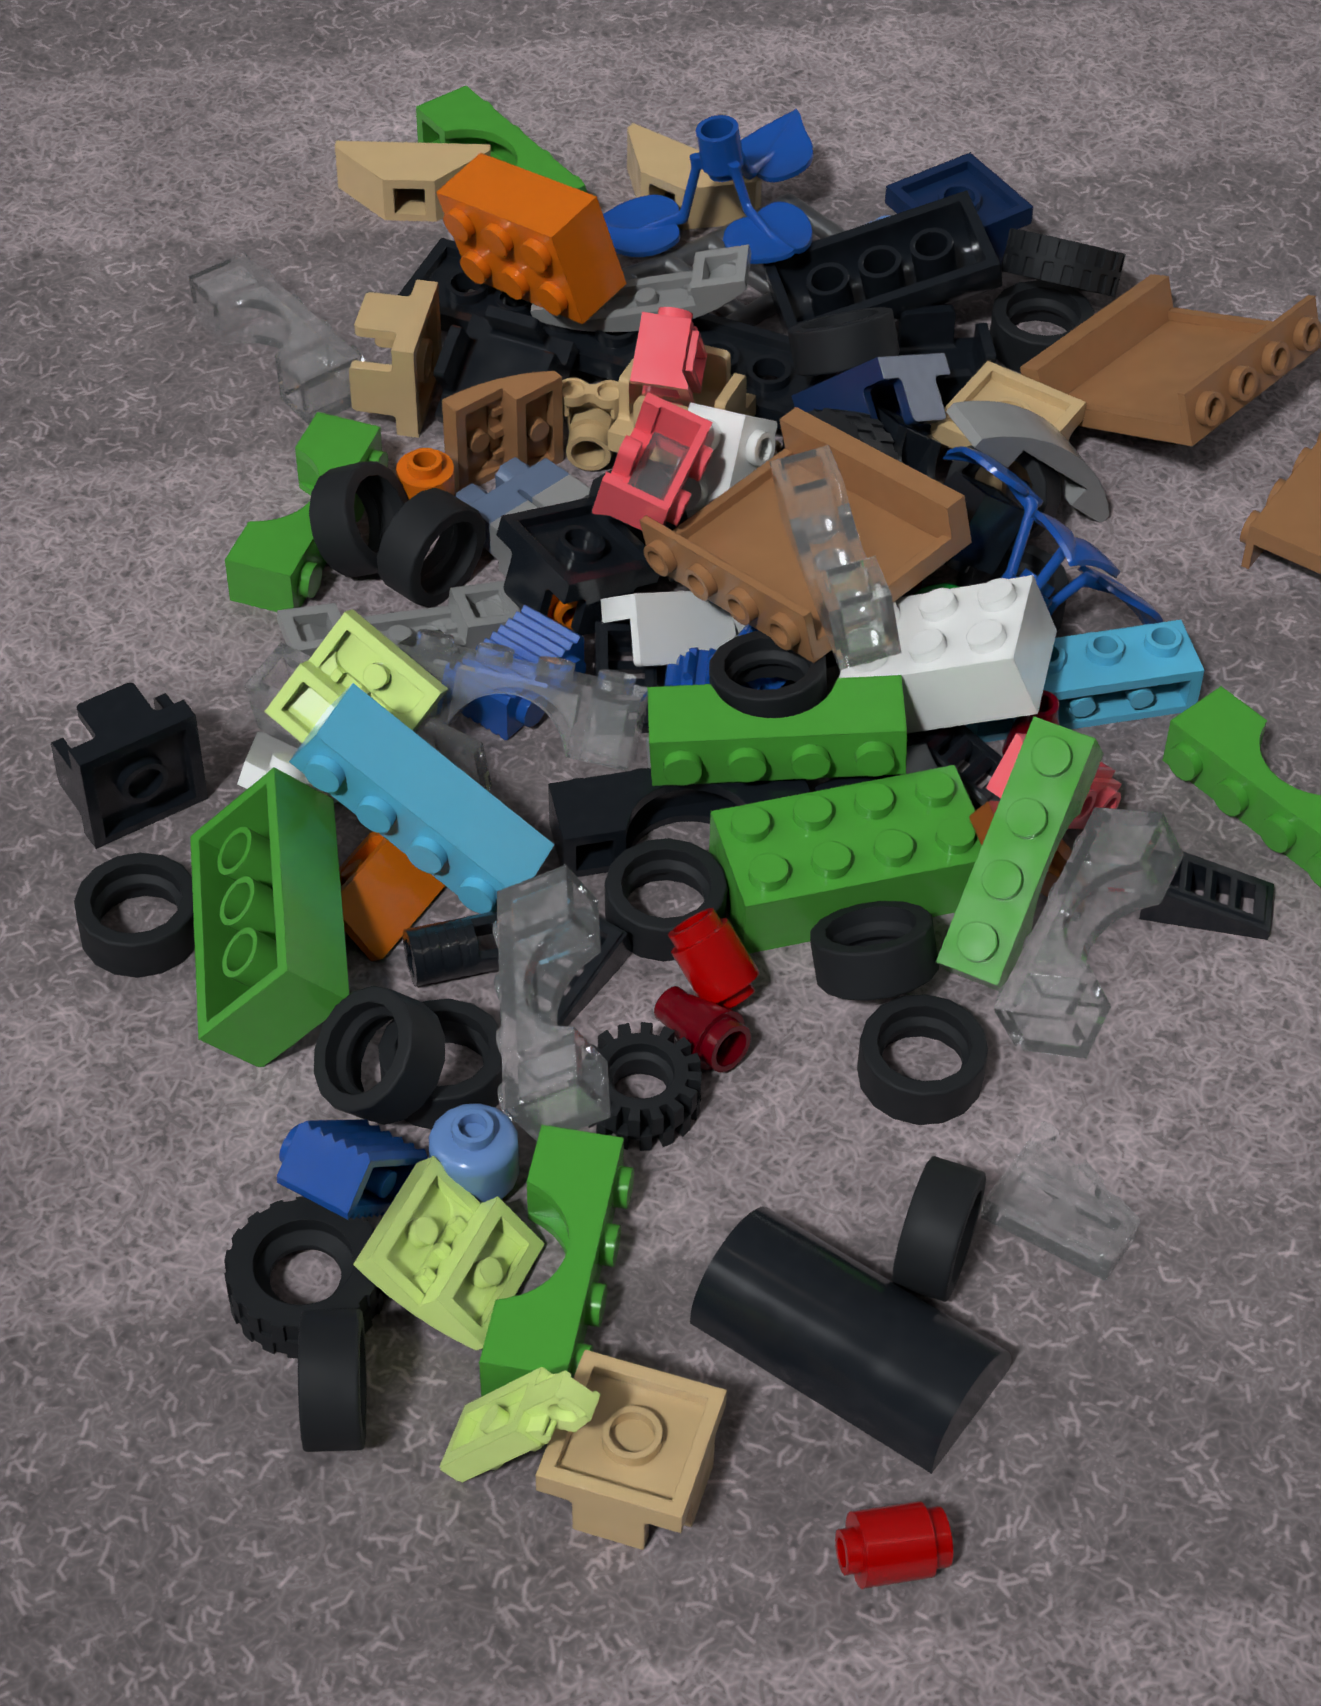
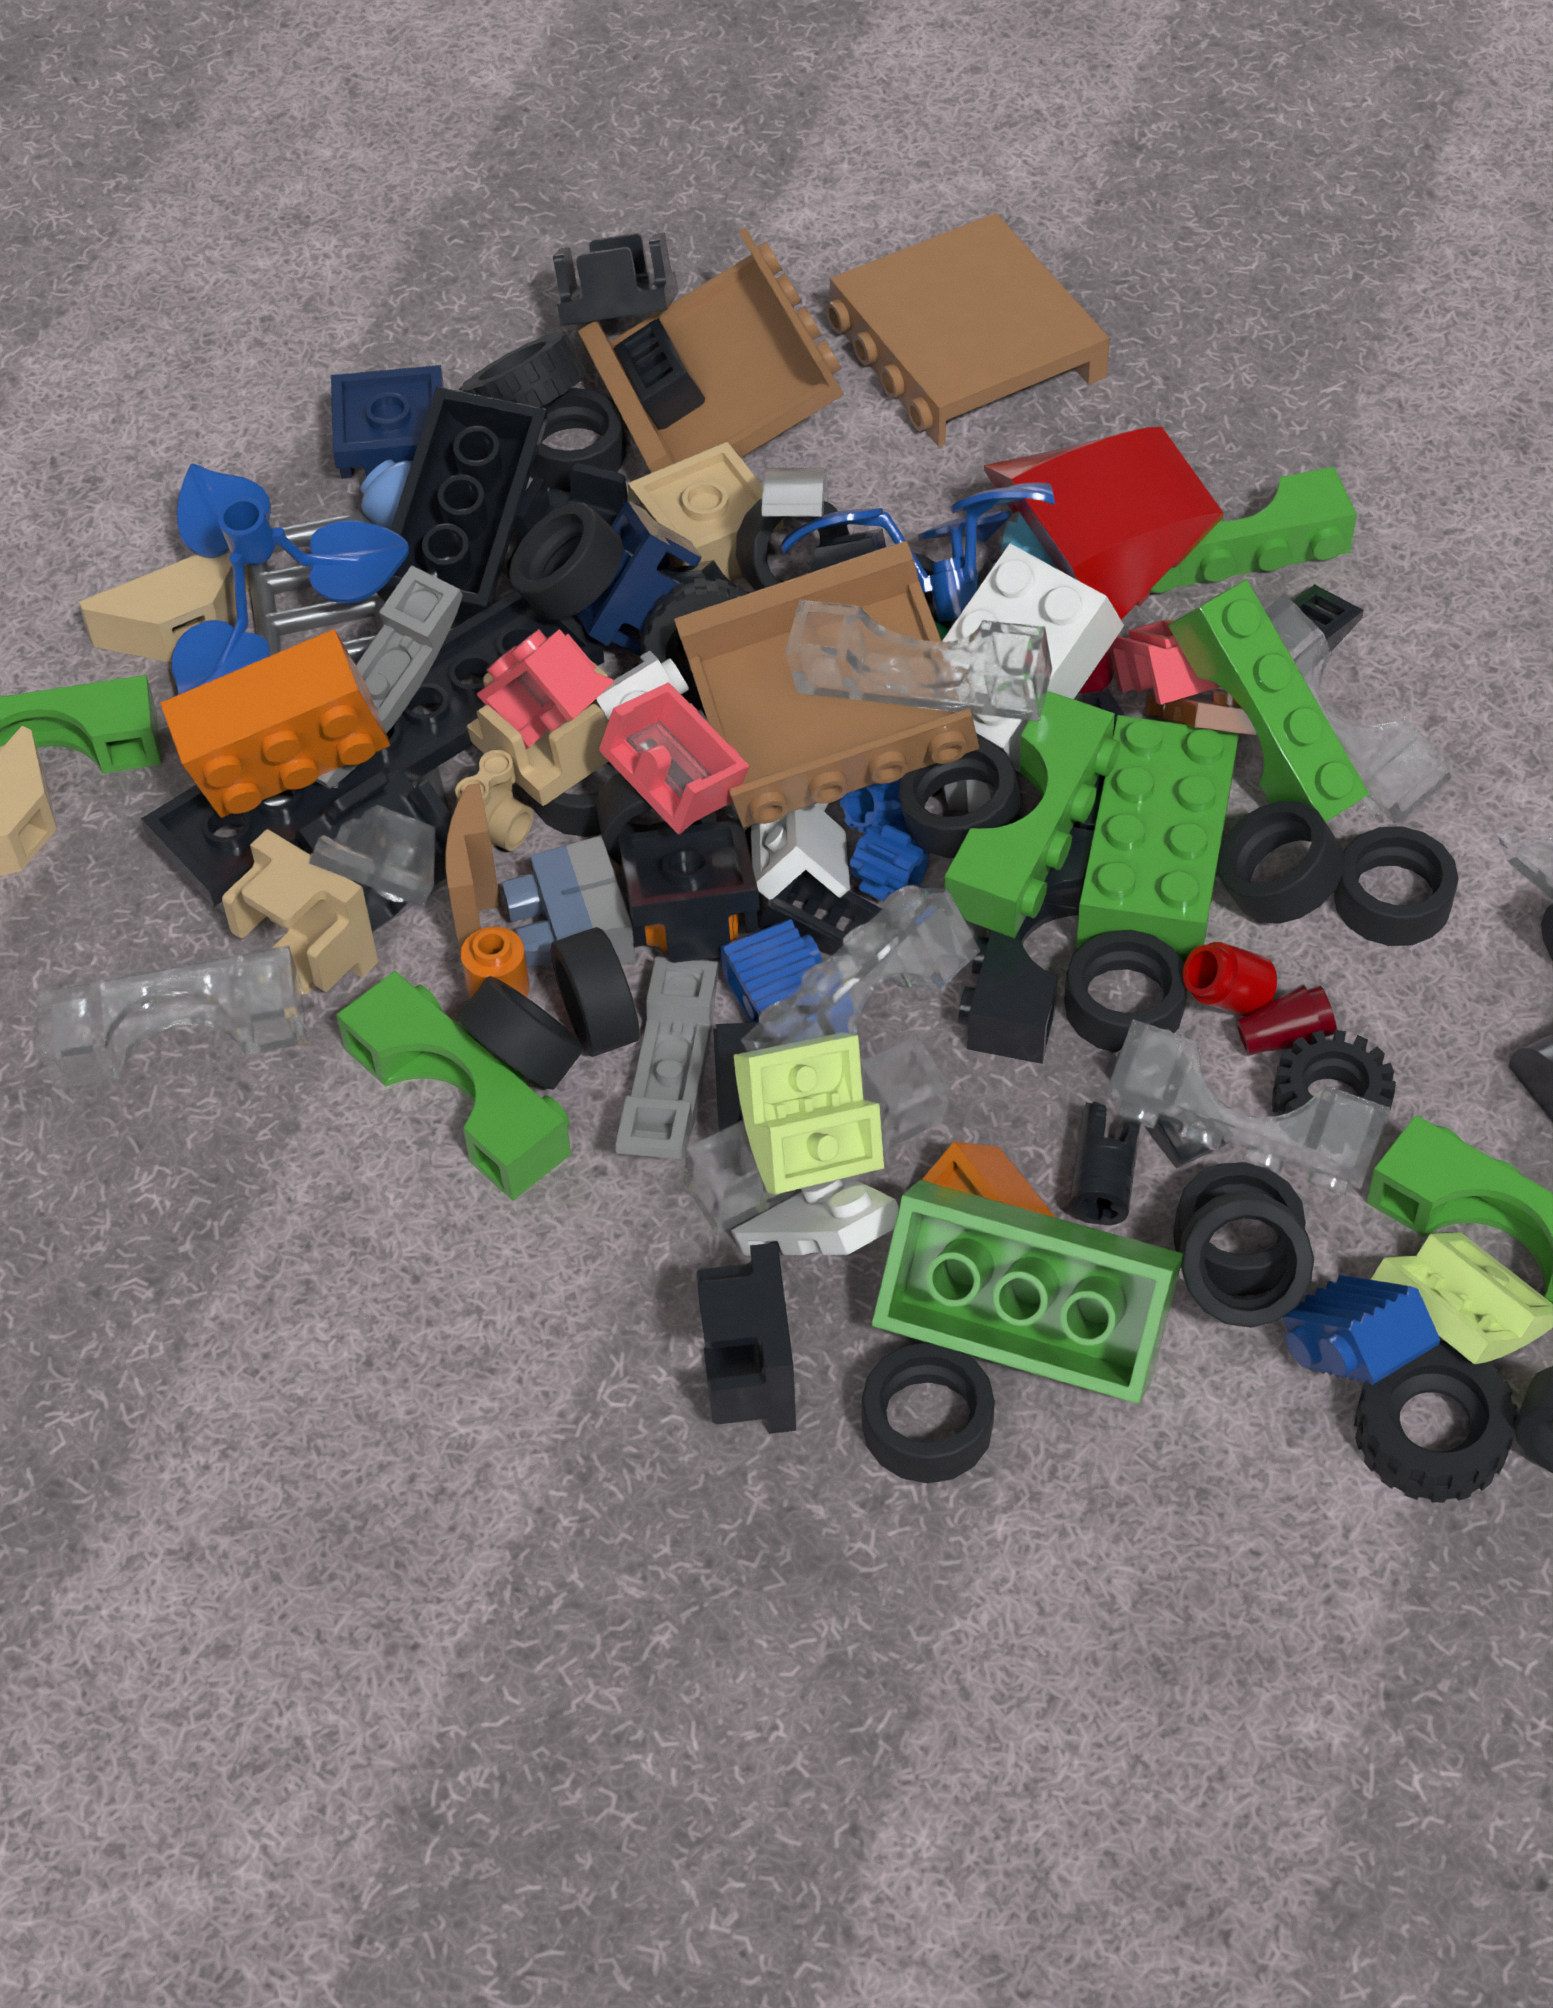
camera: 60 degrees left, 5 degrees up
medium azure brick [289,683,555,914] -> none
medium blue head [429,1103,520,1203] -> none
none -> clear wing [309,805,435,907]
none -> black panel [553,232,679,326]
none -> black slope [613,318,705,429]
none -> red wedge [984,426,1223,620]

